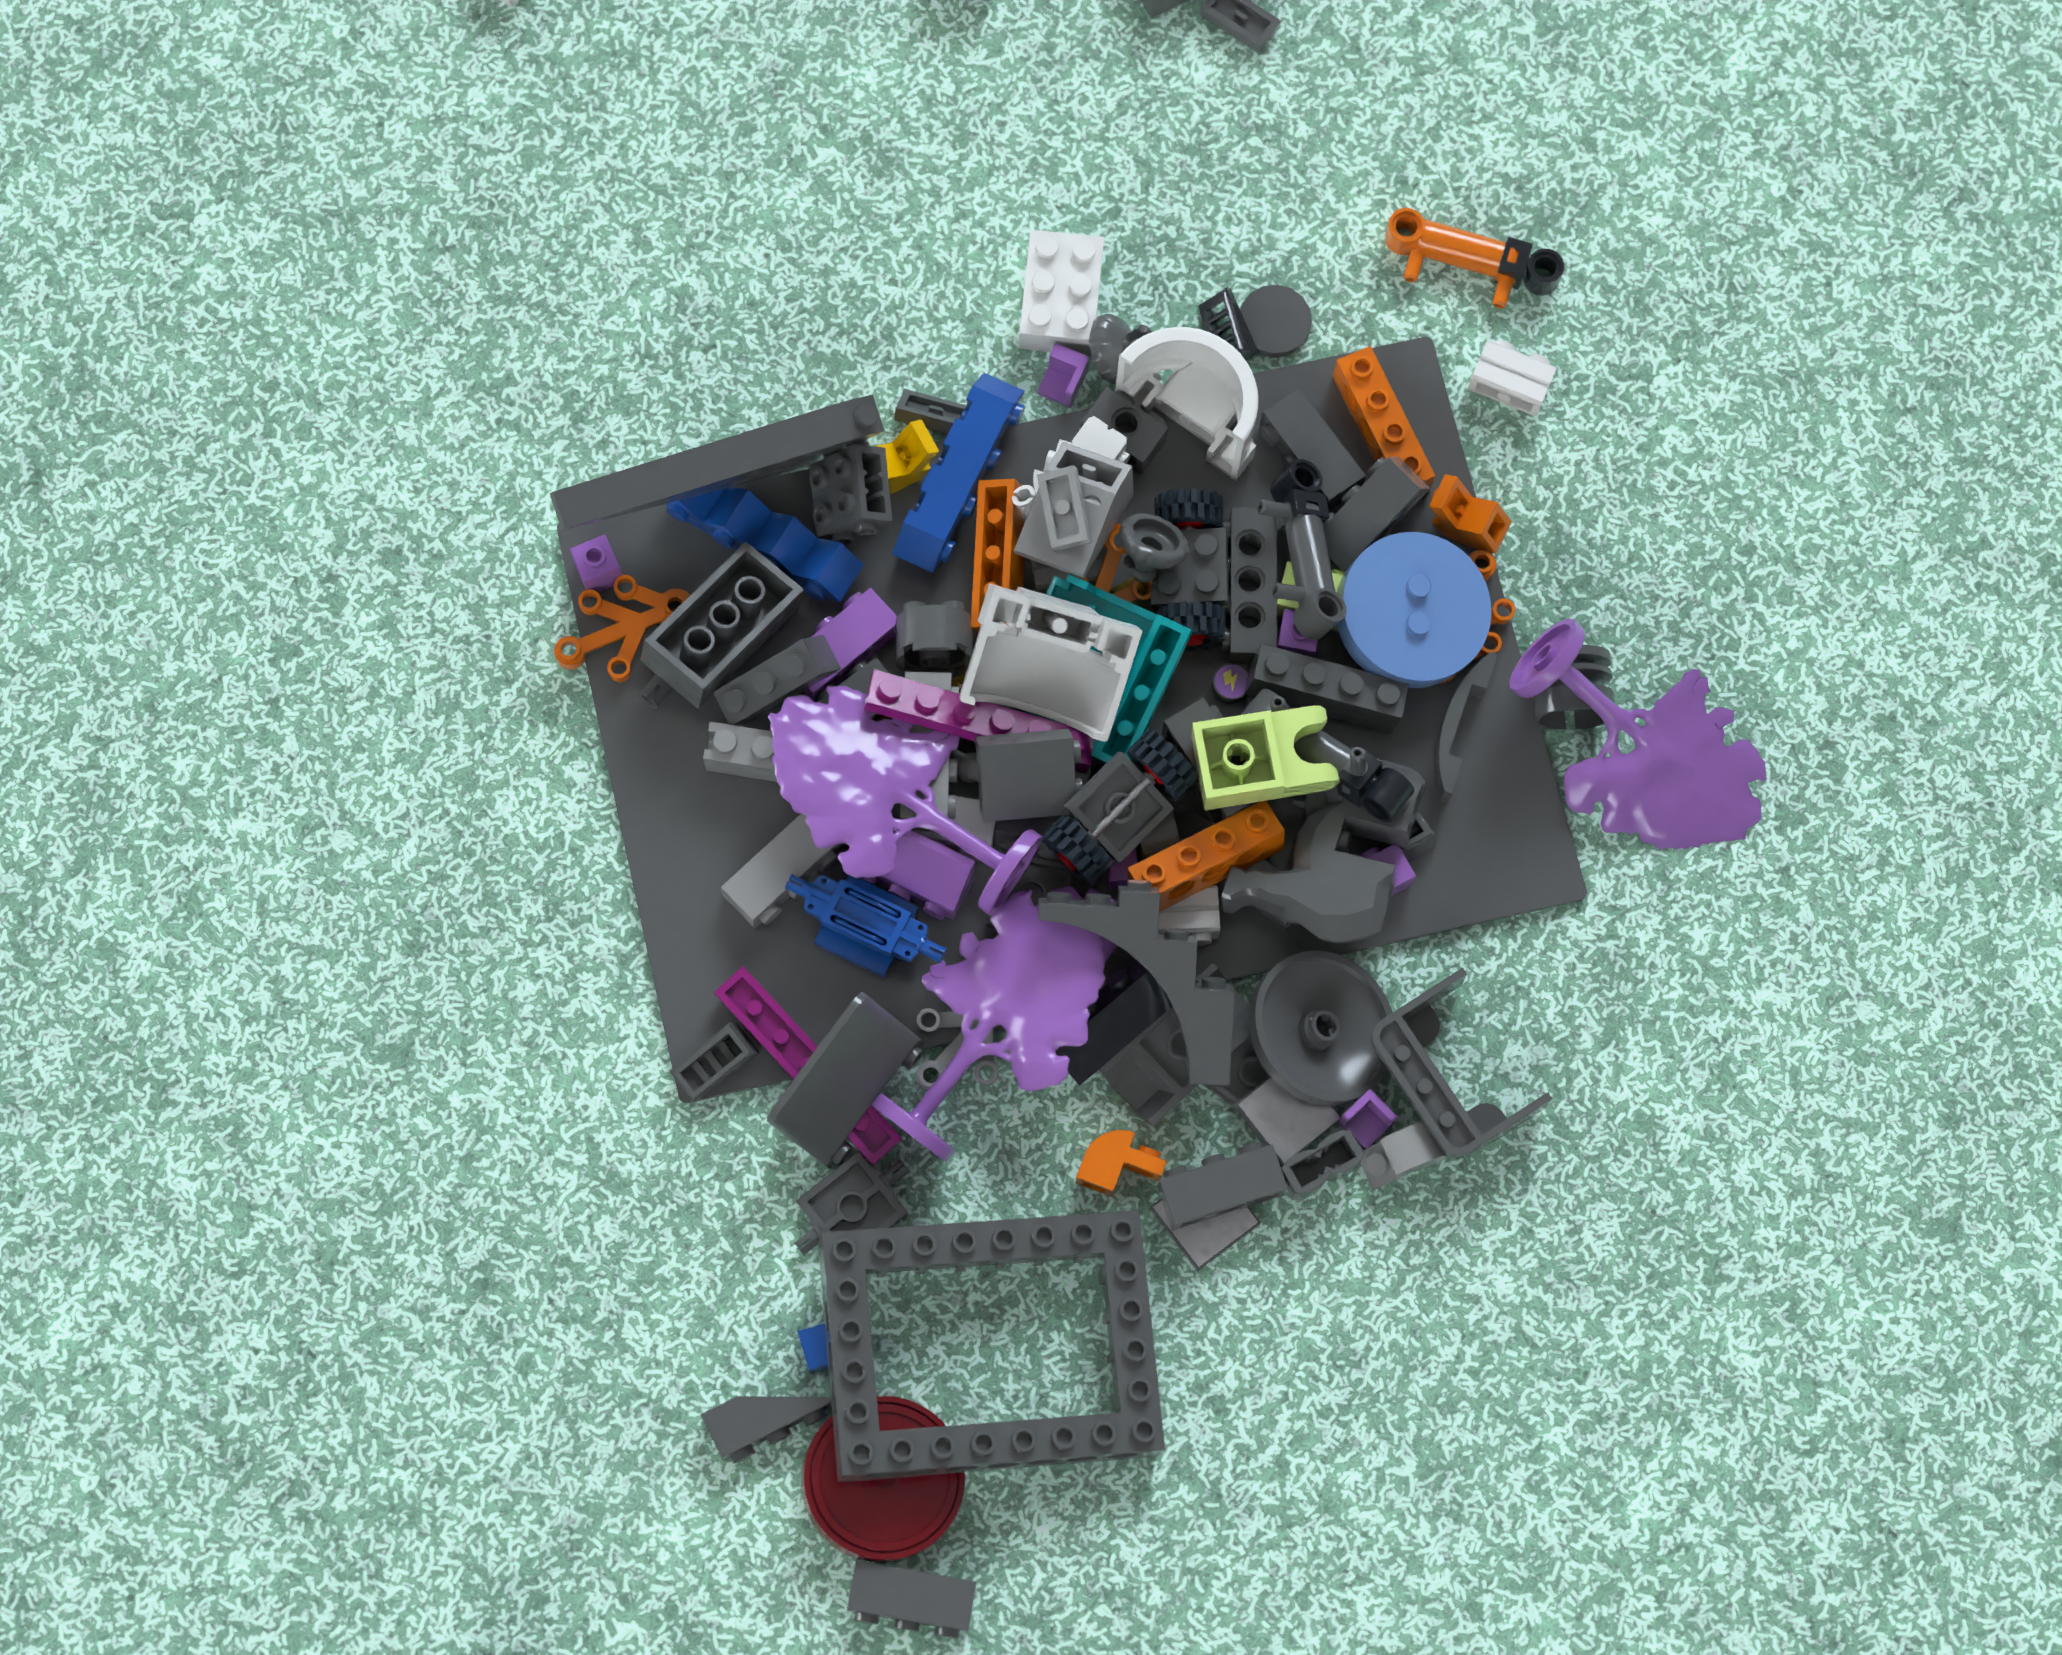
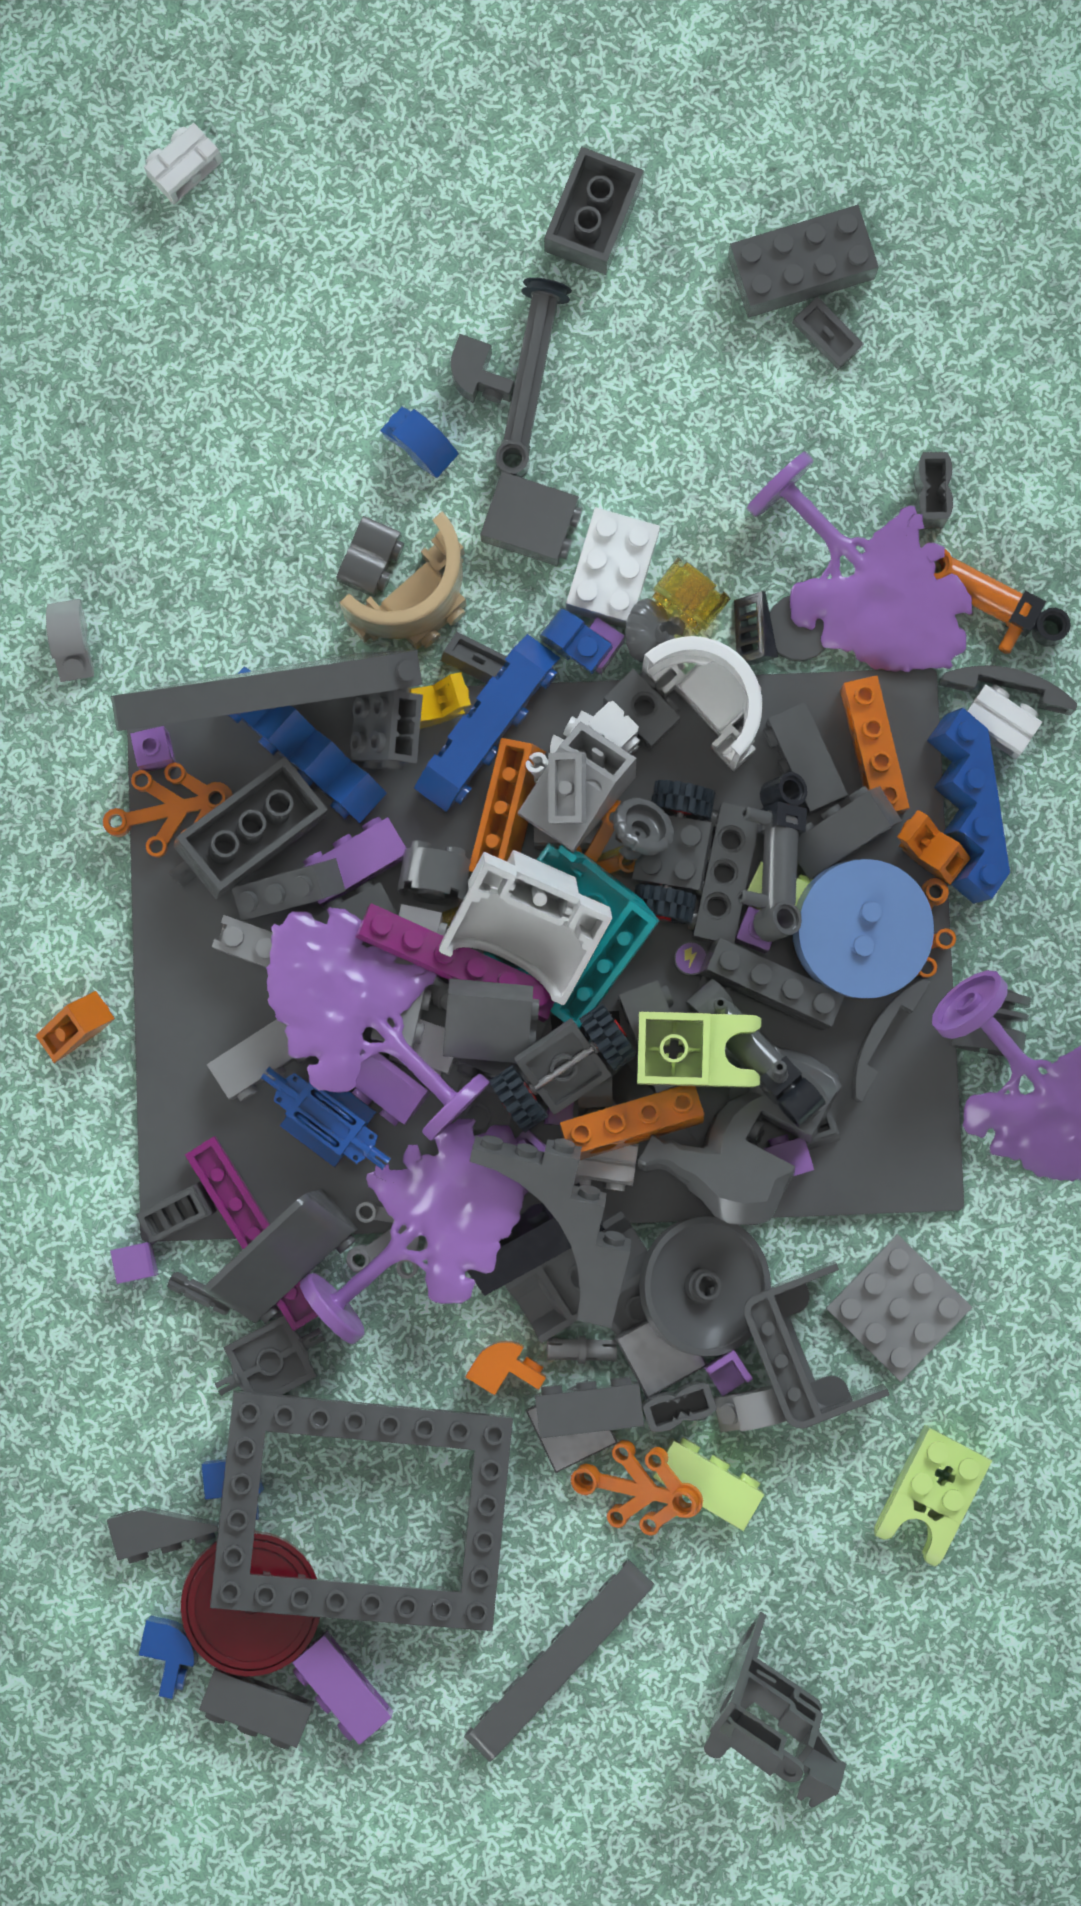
camera: 20 degrees right, 10 degrees up
none -> orange slope [35,991,115,1063]
none -> light grey brick [46,599,94,682]
none -> medium lavender piece [110,1242,159,1284]
none -> blue brick [139,1615,198,1699]
none -> dark grey axle [167,1272,231,1315]
none -> medium lavender brick [292,1631,394,1745]
none -> dark grey brick [336,516,405,597]
none -> tan piece [339,511,467,650]
none -> blue brick [380,406,459,478]
none -> dark grey brick [451,334,514,403]
none -> dark grey beam [464,1559,654,1762]
none -> dark grey brick [480,471,583,566]
none -> dark grey piece [496,278,572,478]
none -> blue brick [539,608,613,674]
none -> light grey pin [547,1336,617,1364]
none -> orange plant [571,1440,703,1536]
none -> clear yellow brick [652,557,731,635]
none -> yellowish green brick [652,1437,764,1531]
none -> dark grey container [704,1612,846,1807]
none -> medium lavender plant [746,451,973,672]
none -> light grey plate [826,1234,973,1382]
none -> yellowish green brick [874,1425,992,1567]
none -> dark grey brick [913,452,953,529]
none -> blue brick [927,708,1010,904]
none -> dark grey slope [939,665,1077,715]

